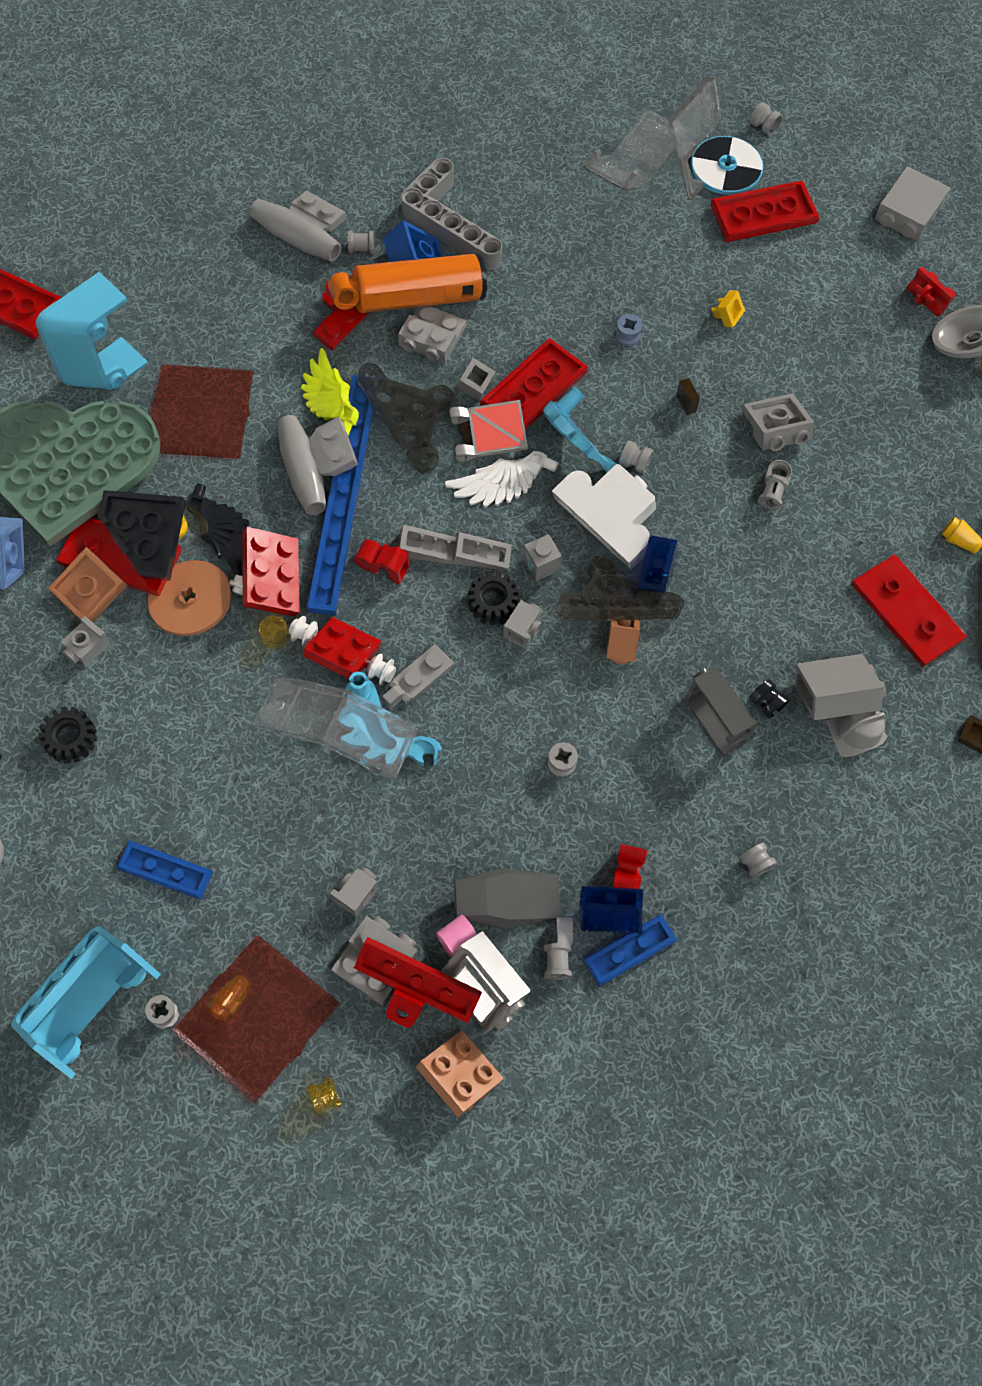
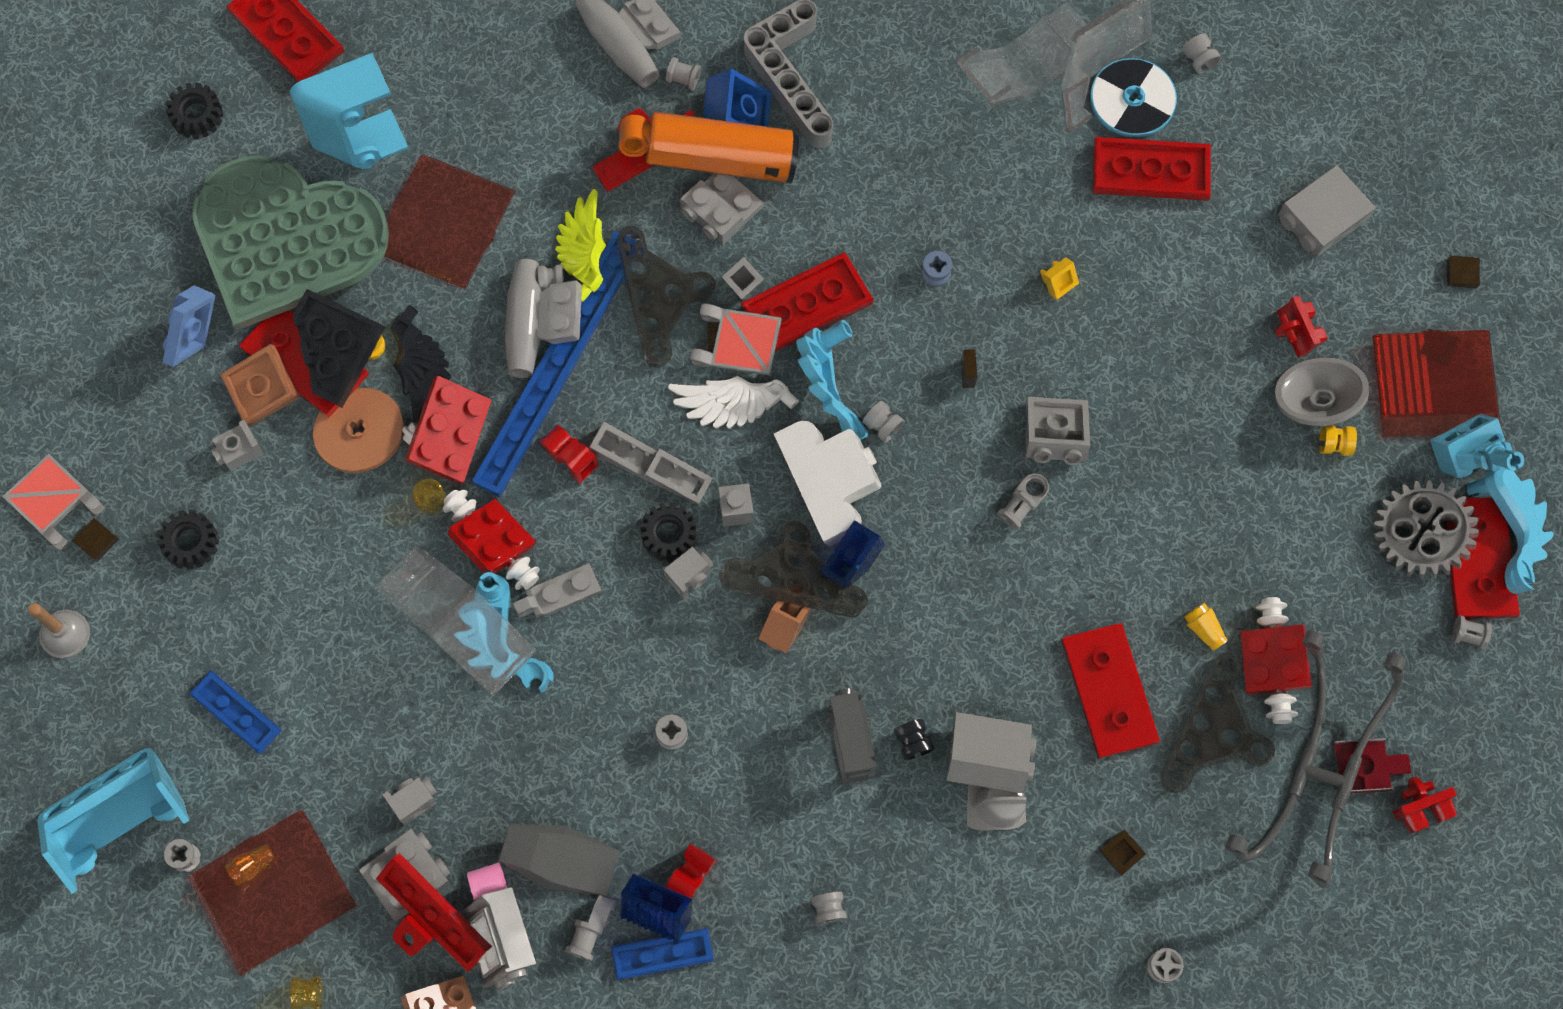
camera: 20 degrees right, 5 degrees up
none -> light grey wheel [538,264,564,291]

